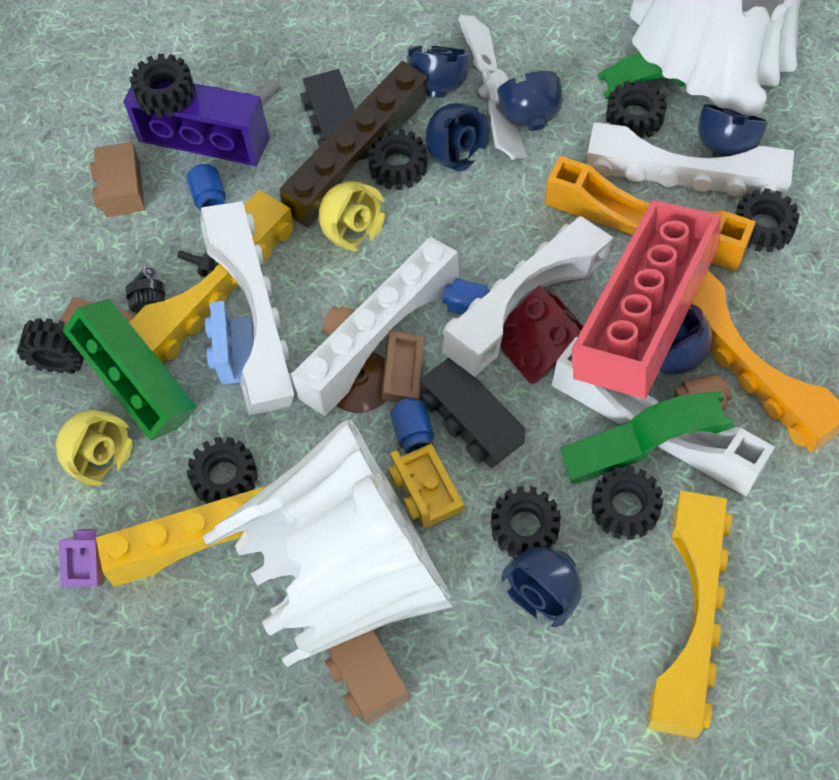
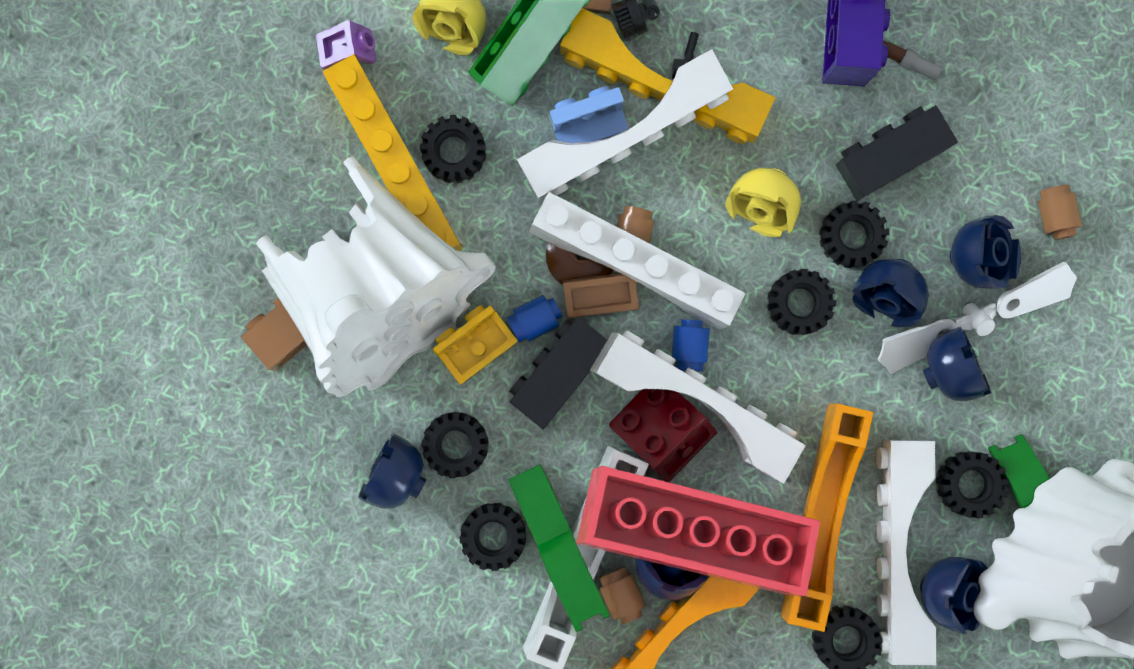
camera: 75 degrees right, 25 degrees up
blue brick [186,164,226,211] -> none
dark brown arch [280,61,428,228] -> none
yellow arch [647,490,732,739] -> none
none -> black tyre [767,269,836,335]
none -> medium nougat brick [1038,185,1083,240]

